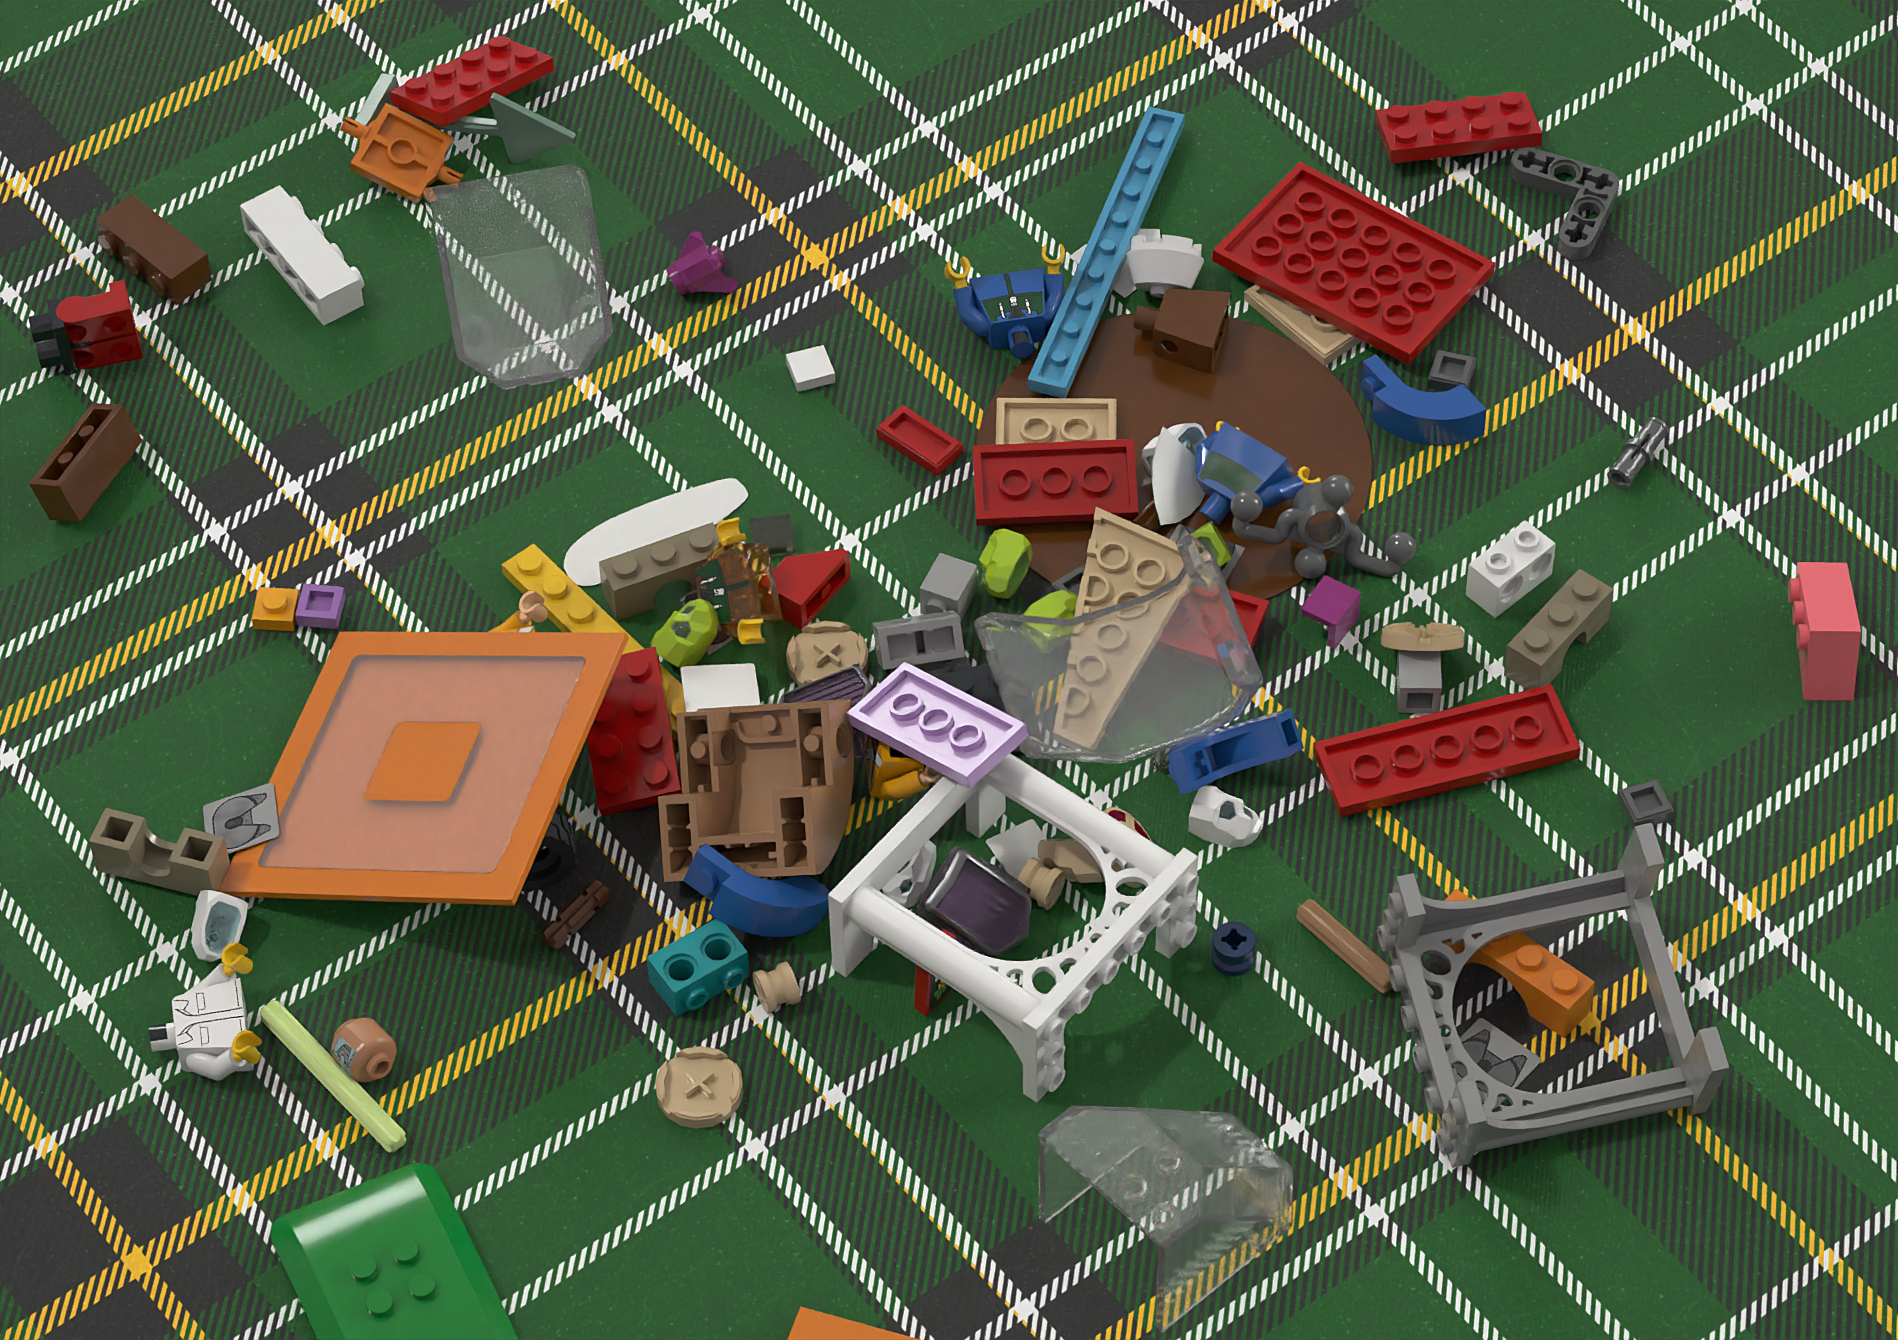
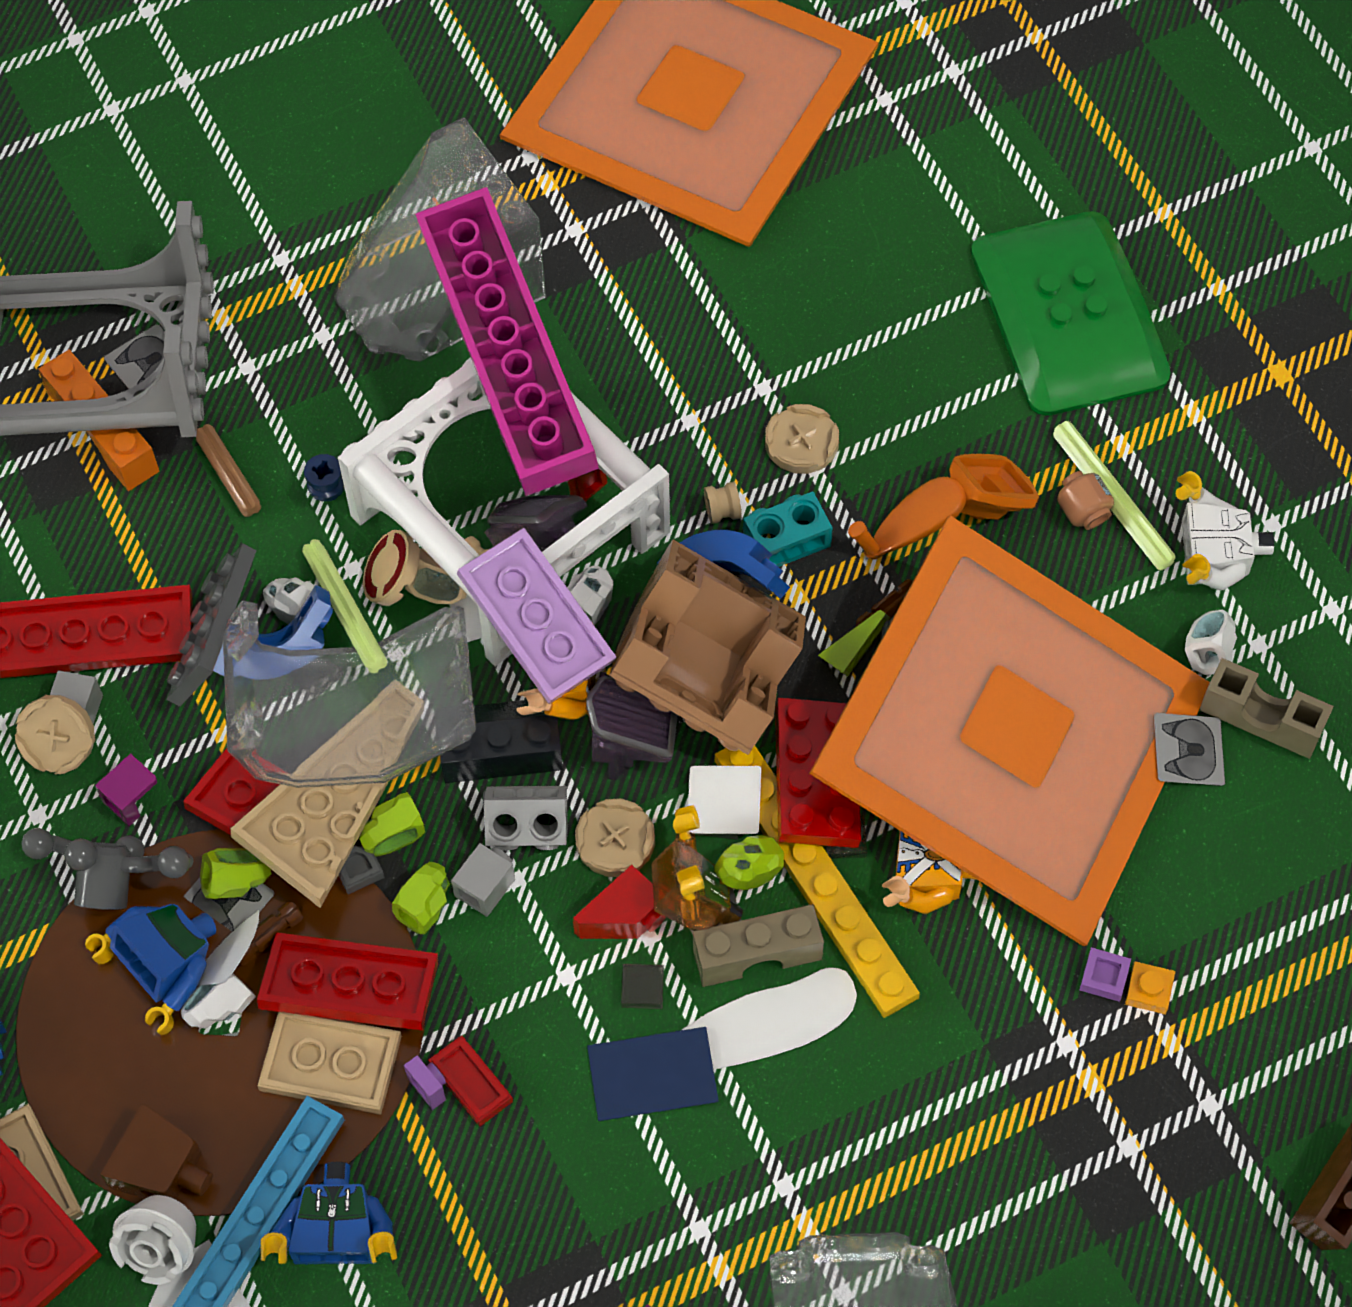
camera: 170 degrees left, 10 degrees up
white tile [786,345,835,392] -> none
none -> dark grey plate [166,544,257,706]
none -> yellowish green axle [302,539,387,673]
none -> medium lavender plate [404,1055,446,1110]
none -> dark pink brick [415,187,599,496]
none -> dark blue sticker [587,1027,719,1121]
none -> lime piece [818,610,890,677]
none -> orange piece [848,454,1039,559]

